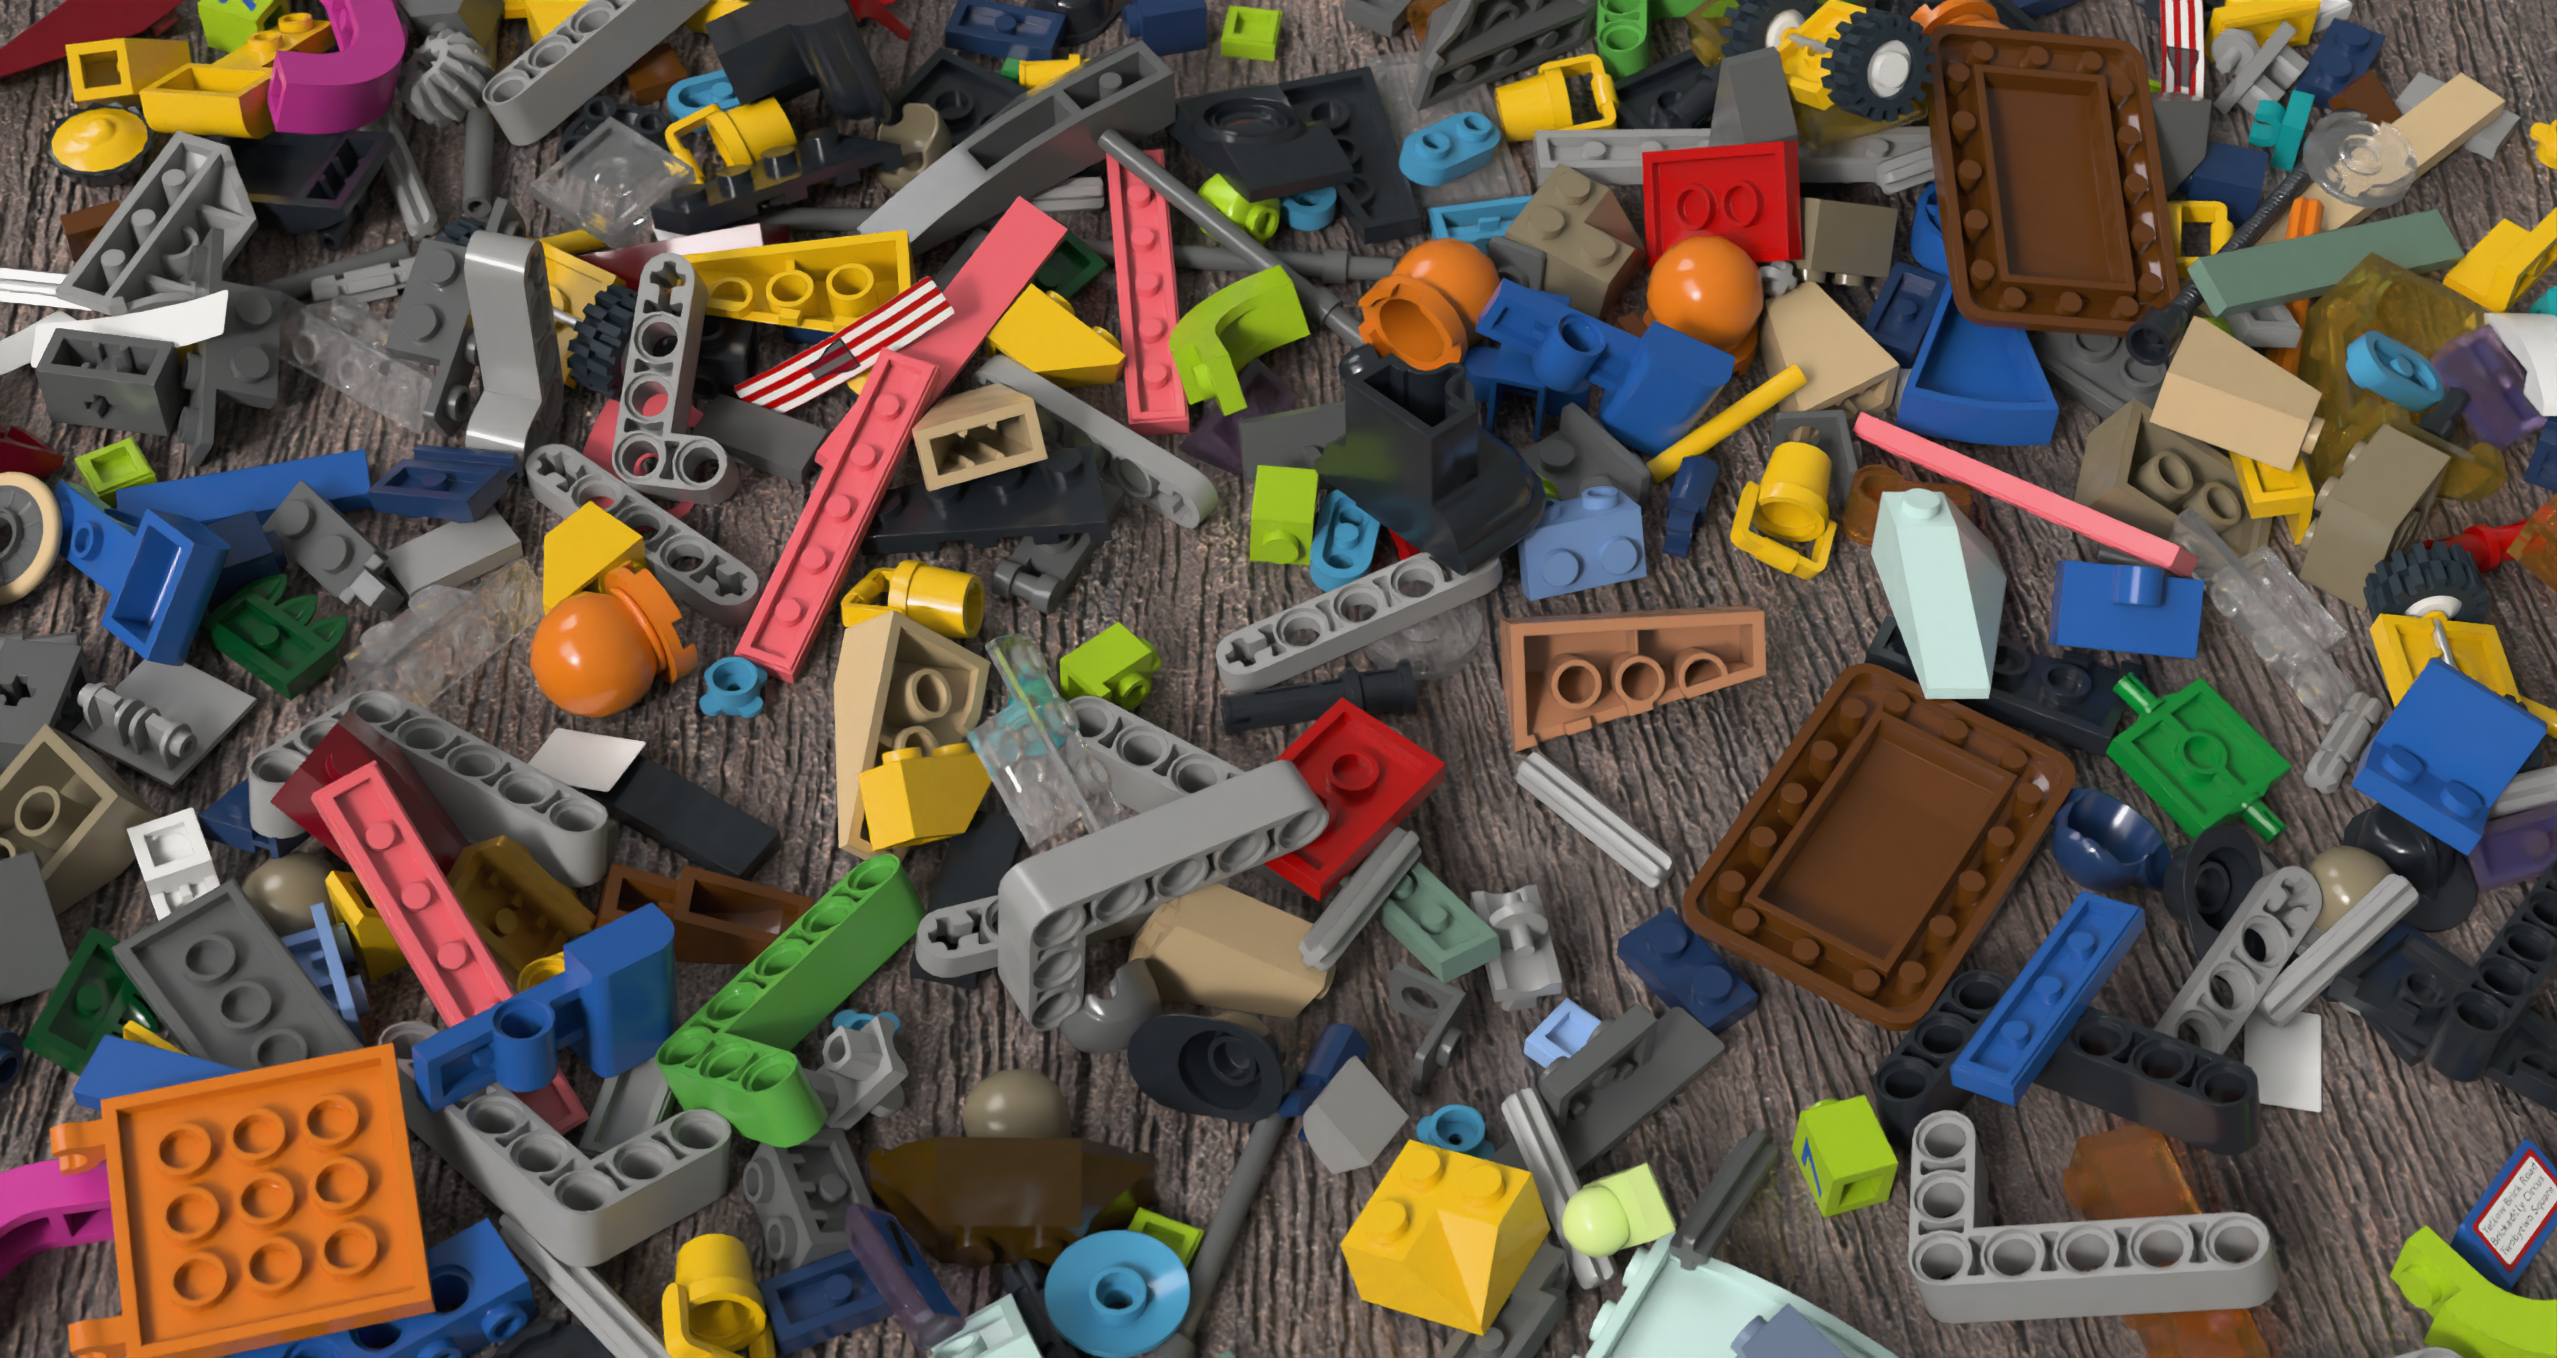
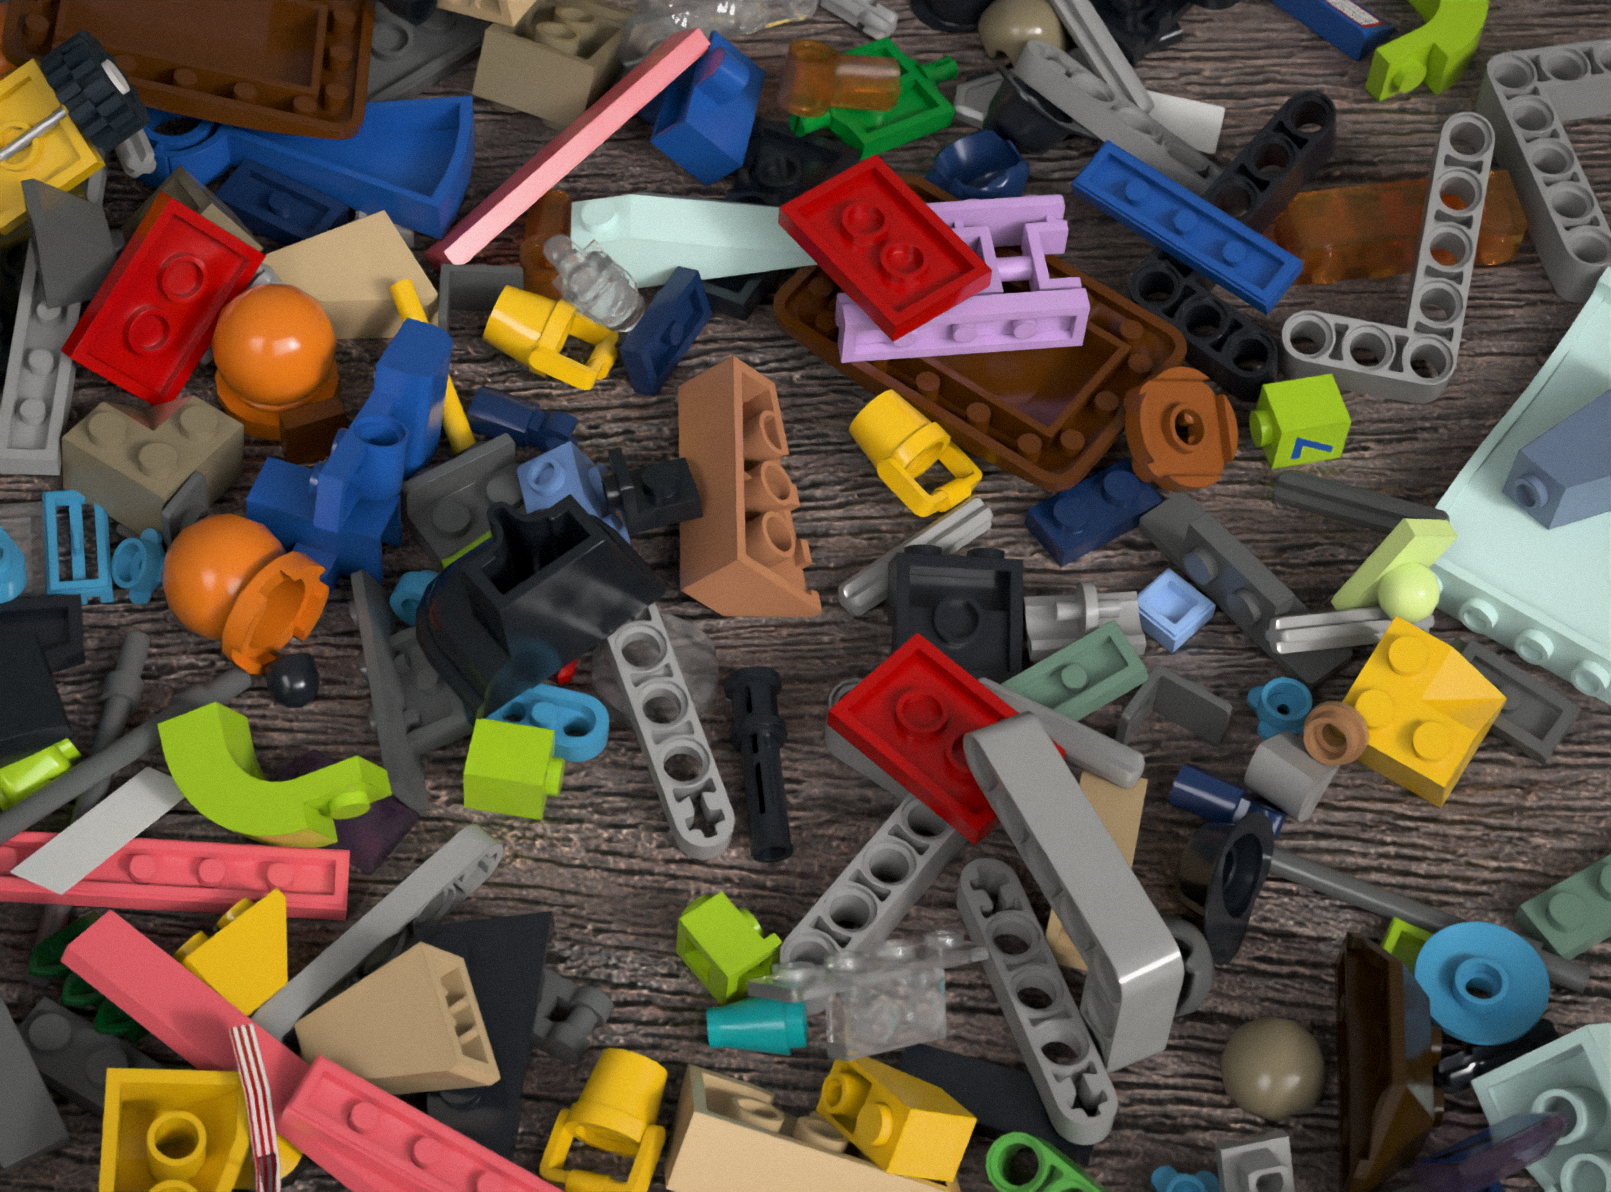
camera: 90 degrees left, 5 degrees up
none -> white sticker [10,766,185,895]
none -> clear arm [543,234,645,332]
none -> black bracket [601,447,703,535]
none -> dark blue plate [619,266,713,397]
none -> clear orange piece [777,39,900,117]
none -> red plate [778,154,992,342]
none -> lavender fence [835,194,1090,363]
none -> yellow piece [848,389,982,517]
none -> black plate [887,544,1023,684]
none -> dark orange plate [1124,366,1238,492]
none -> medium nougat plate [1303,701,1369,766]

